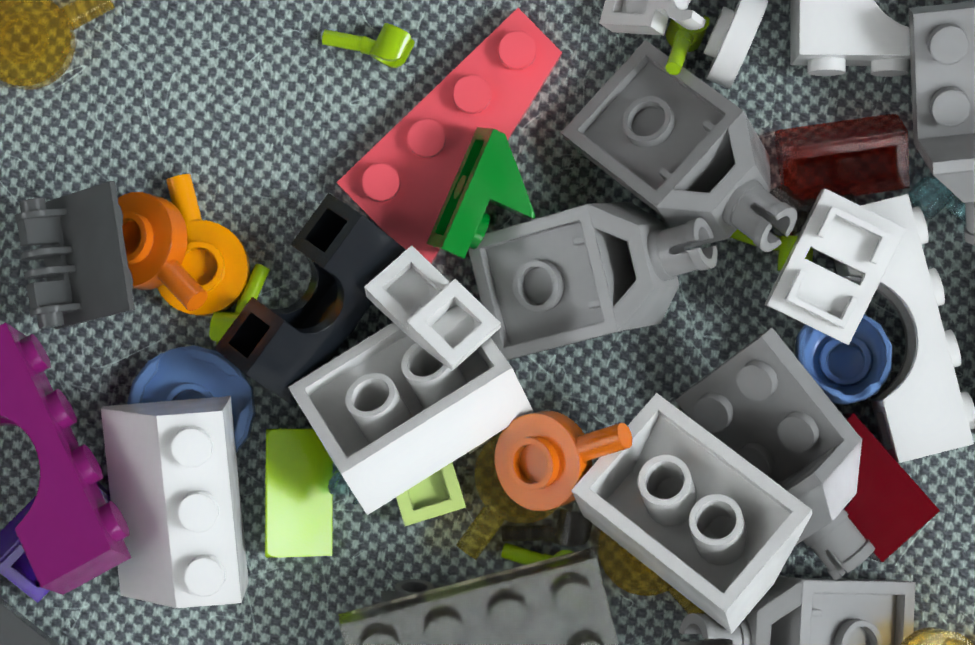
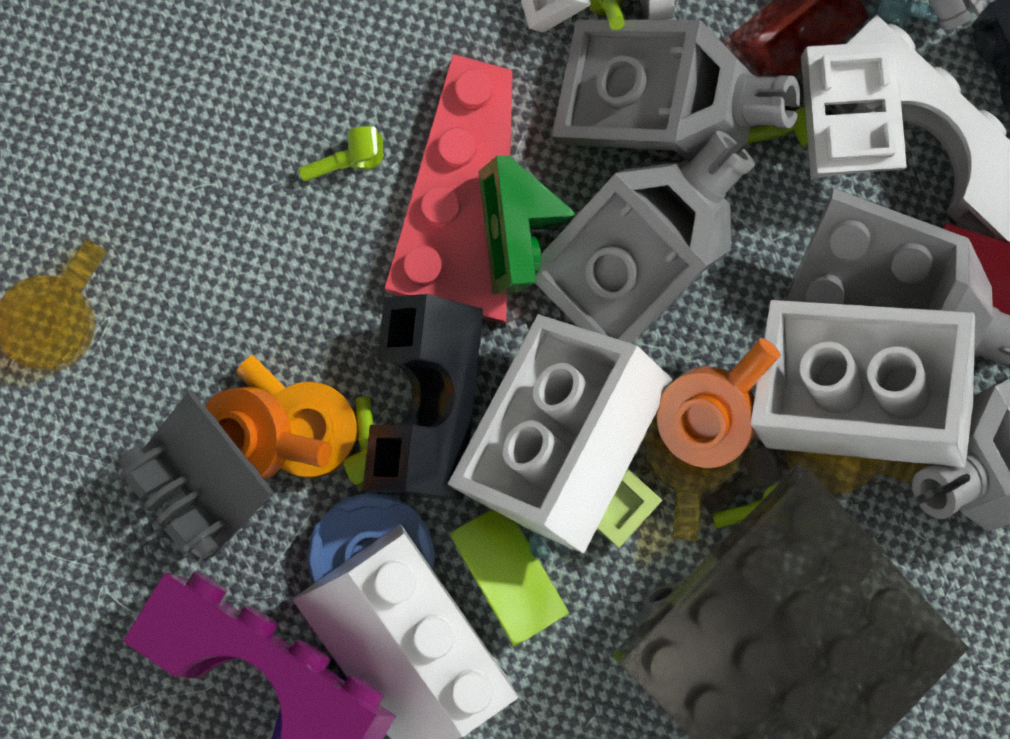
camera: 25 degrees left, 5 degrees down
white slope [364,245,501,370] -> none
medium blue hair [795,314,892,404] -> none

